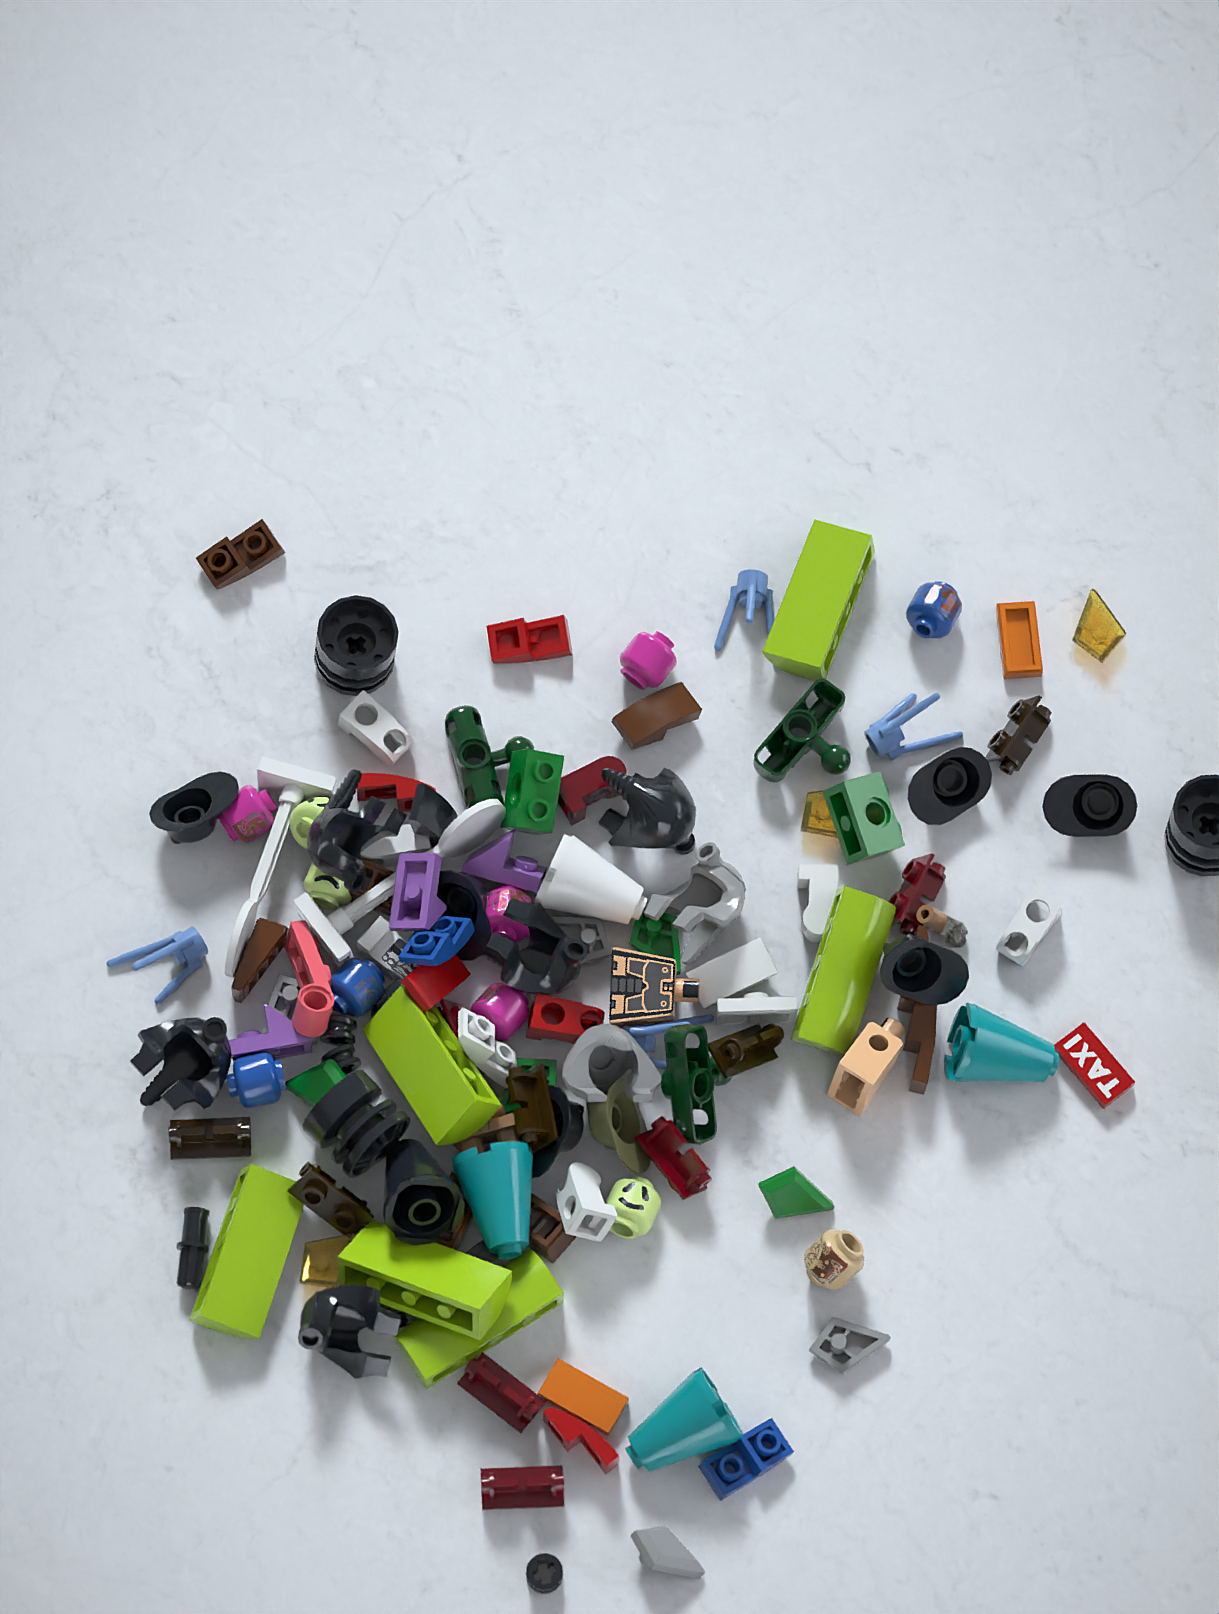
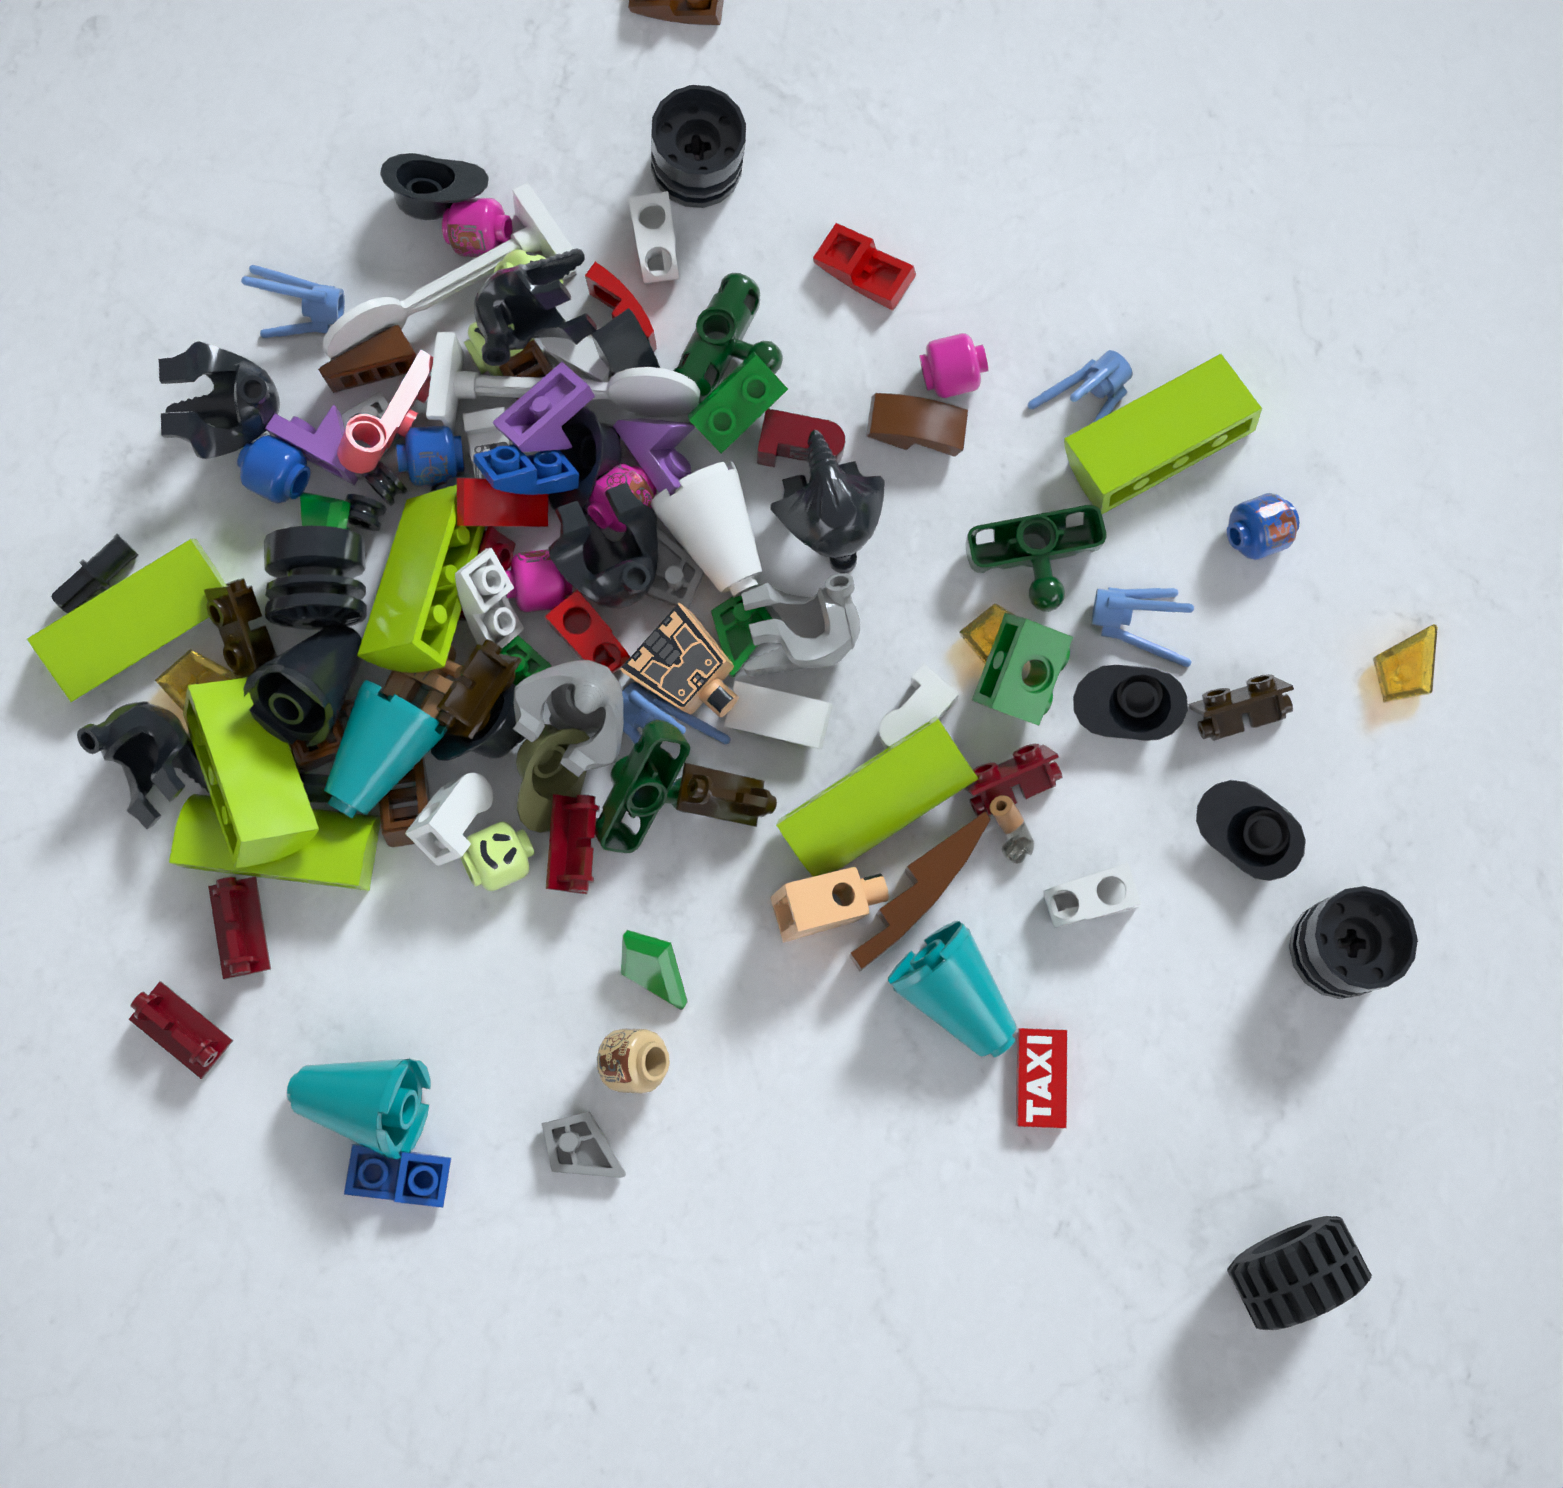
camera: 45 degrees right, 10 degrees up
dark brown hinge [168,1117,251,1160] -> none
black bush [526,1553,563,1594] -> none
orange tile [538,1358,629,1436] -> none
red slope [543,1406,620,1475] -> none
light grey piece [630,1526,705,1579] -> none
white plate [716,992,798,1025] -> none
black piece [880,934,969,1005] -> none
orange tile [995,601,1043,679] -> none

